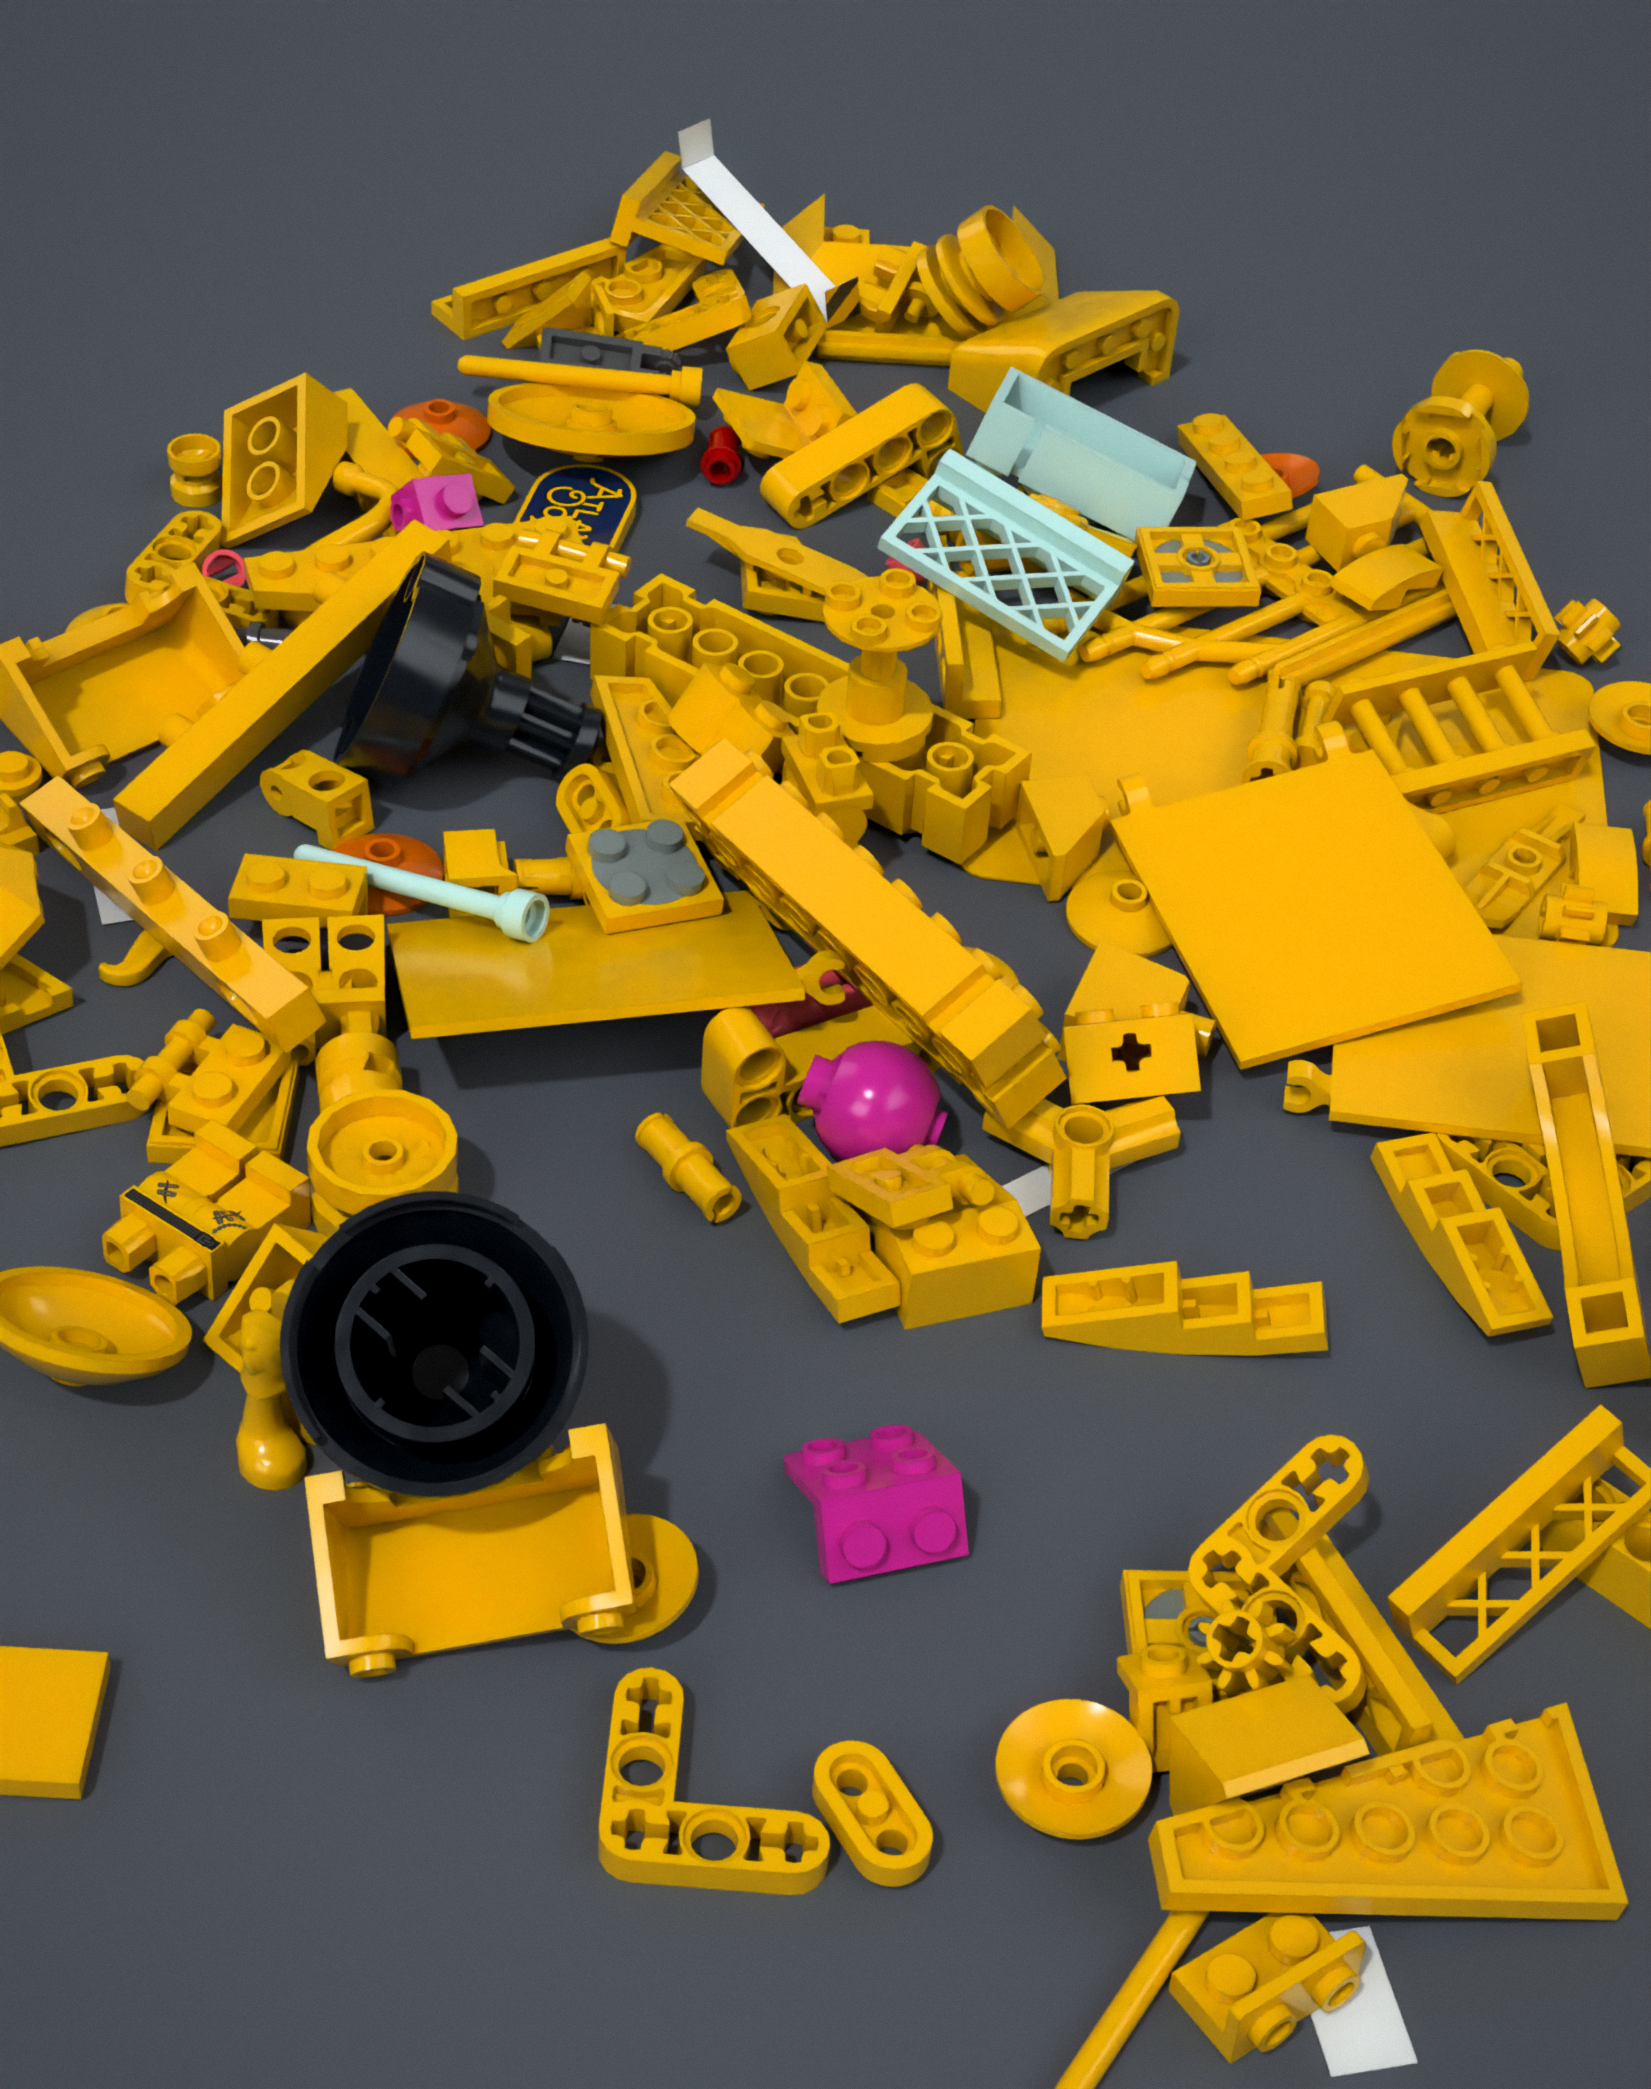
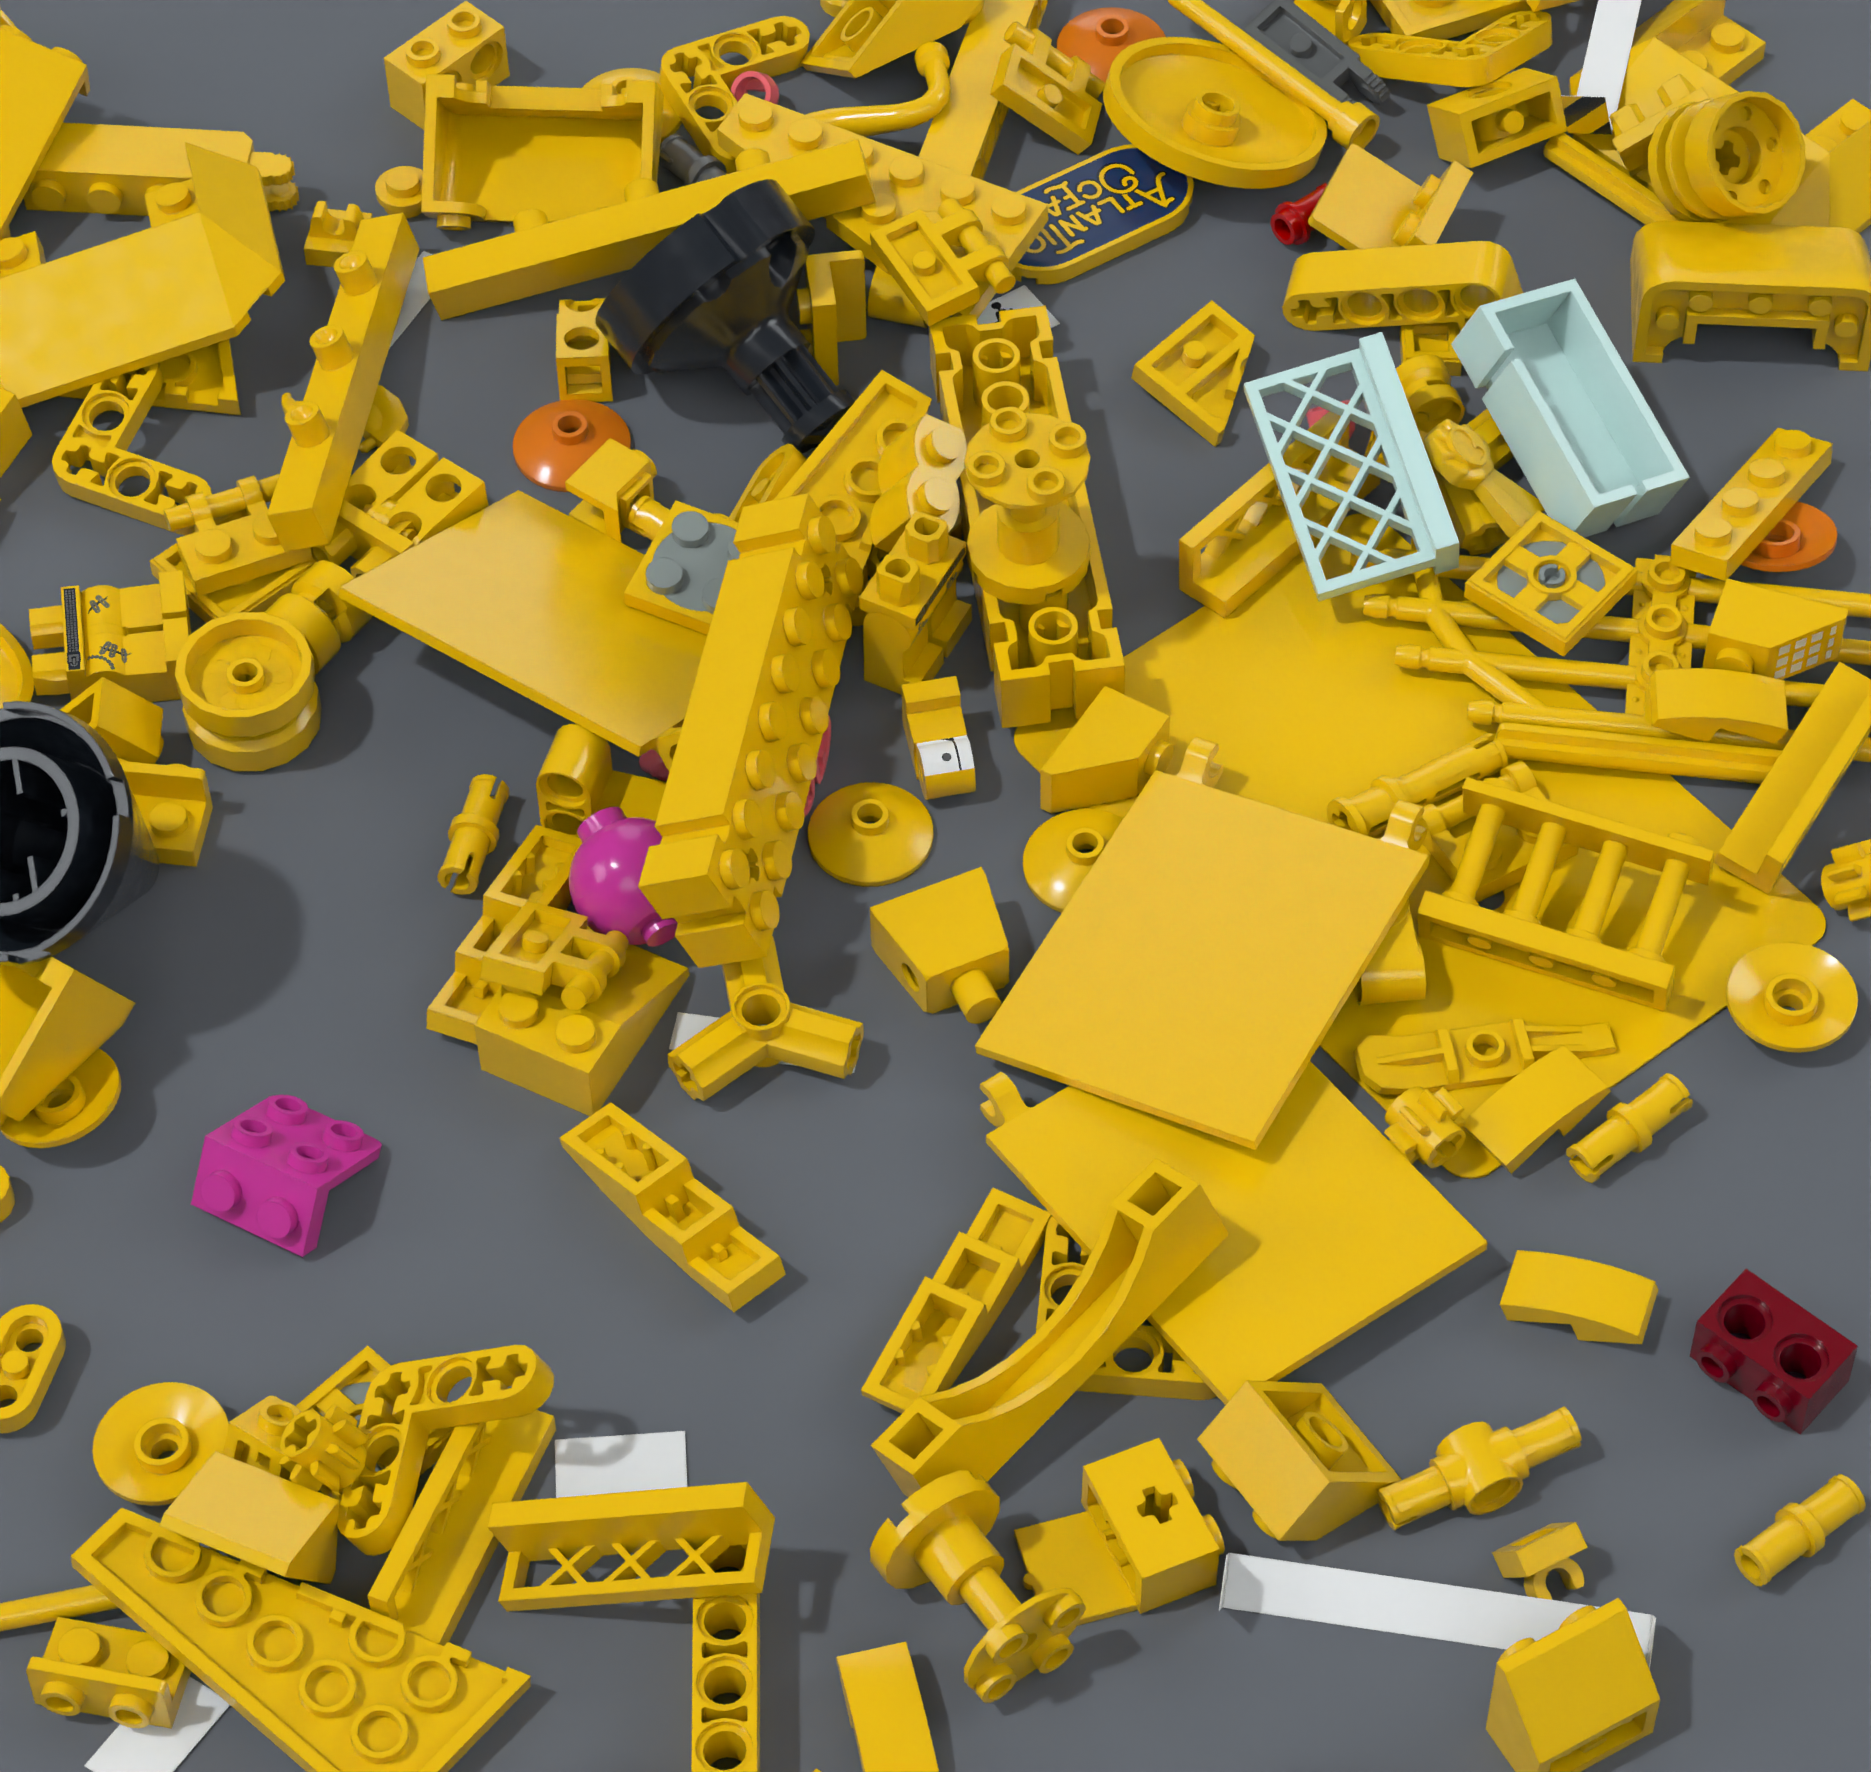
camera: 50 degrees right, 10 degrees up
yellow bracket [228,853,368,928] -> none
light aqua piece [293,844,550,943] -> none
dark pink bracket [390,473,484,532] -> none
yellow piece [686,507,868,597] -> none
yellow brick [1063,1001,1201,1105] -> none
none -> white sticker [555,1431,688,1498]
none -> yellow leg [901,676,976,800]

